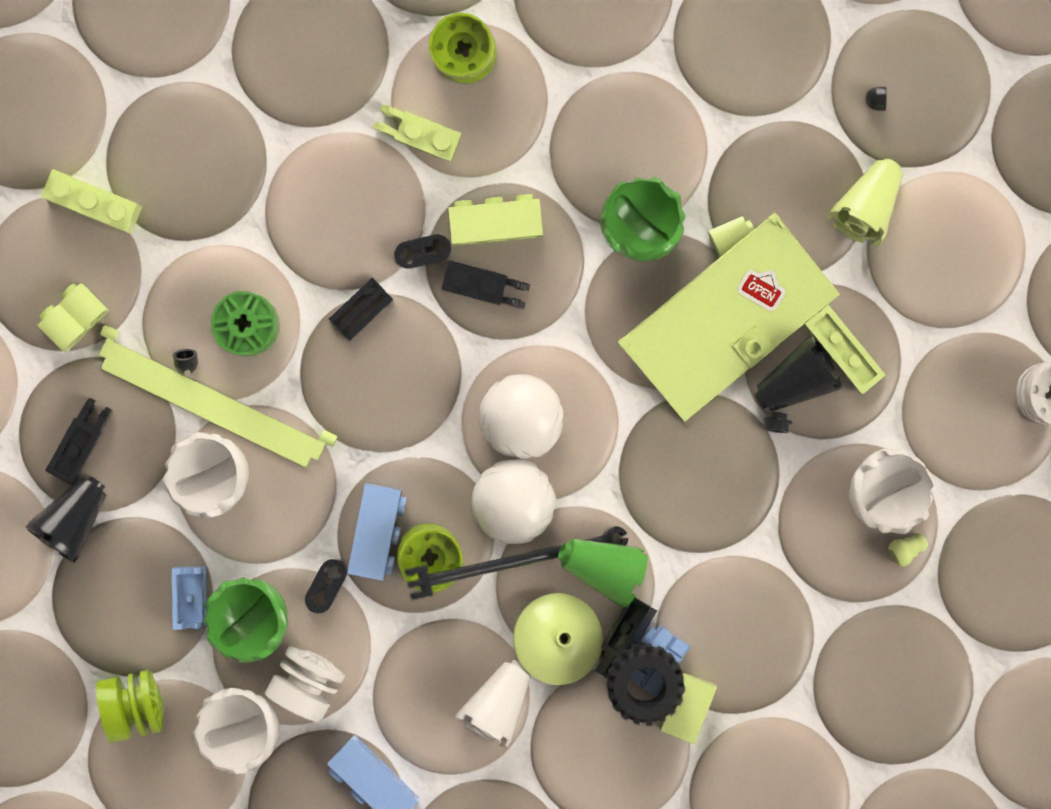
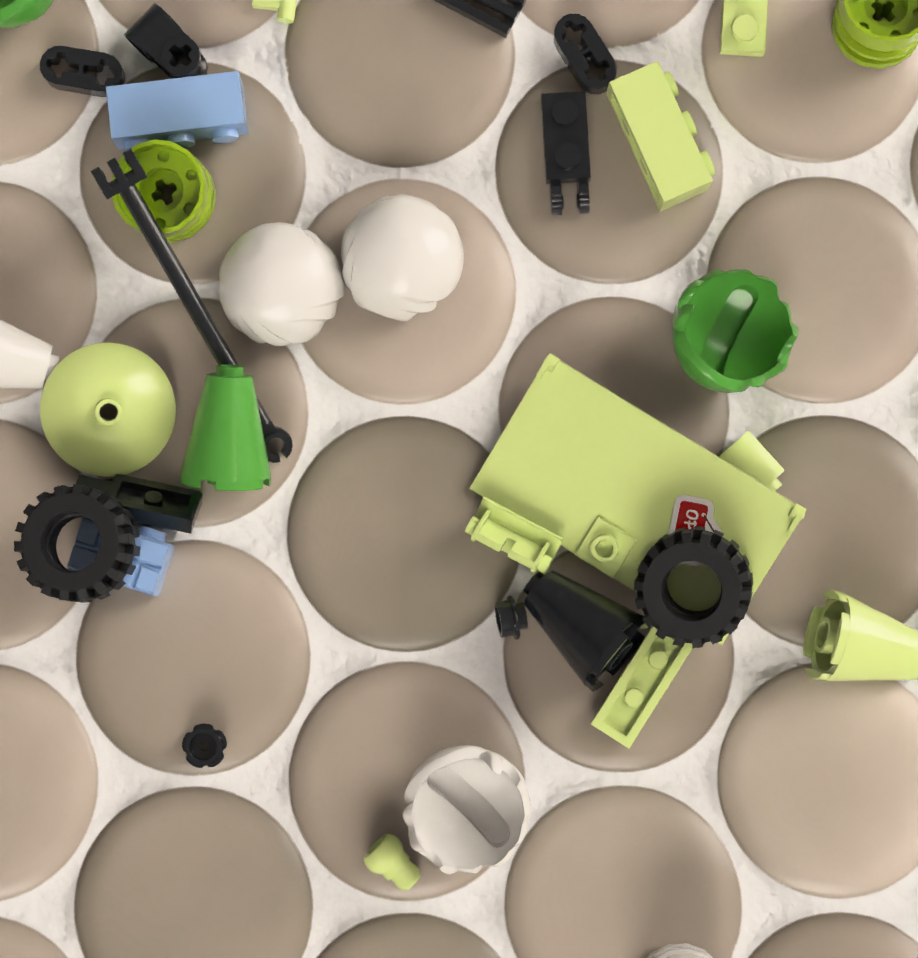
camera: 75 degrees right, 5 degrees down
yellowish green brick [657,671,717,744] -> none
none -> black piece [124,3,208,79]
none -> black plate [182,723,227,768]
none -> yellowish green hinge [465,497,564,574]
none -> black tyre [634,526,753,648]

